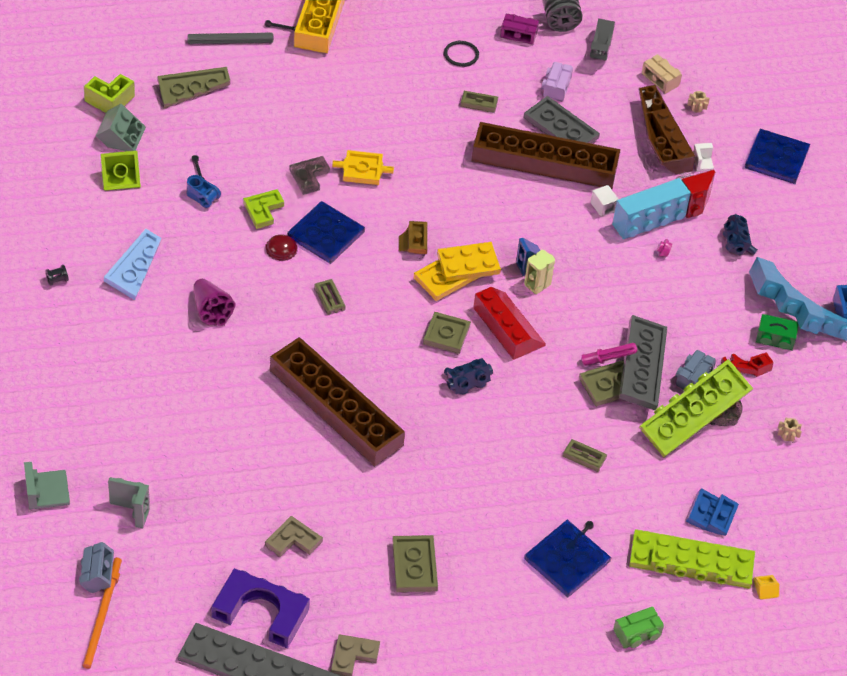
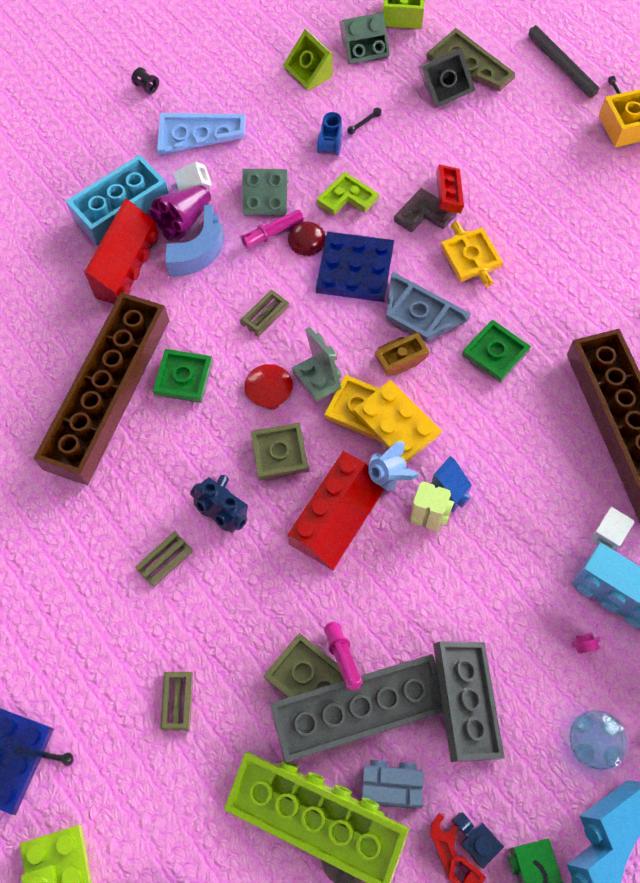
camera: 70 degrees right, 15 degrees up
none -> medium azure brick [66,155,169,246]
none -> red slope [84,199,159,304]
none -> olive tile [135,531,193,587]
none -> green plate [153,349,213,403]
none -> medium blue arch [165,205,224,276]
none -> white panel [173,162,212,191]
none -> dark pink axle [241,210,304,249]
none -> sand green bracket [242,169,289,215]
none -> red dish [245,364,293,410]
none -> sand green bracket [291,327,341,402]
none -> light blue brick [368,441,419,491]
none -> sand blue wing [386,272,471,343]
none -> dark grey slope [418,48,475,108]
none -> dark grey plate [433,641,505,762]
none -> red plate [436,164,464,214]
none -> dark blue plate [451,812,504,869]
none -> green plate [462,319,531,383]
none -> clear light blue dish [569,710,628,770]

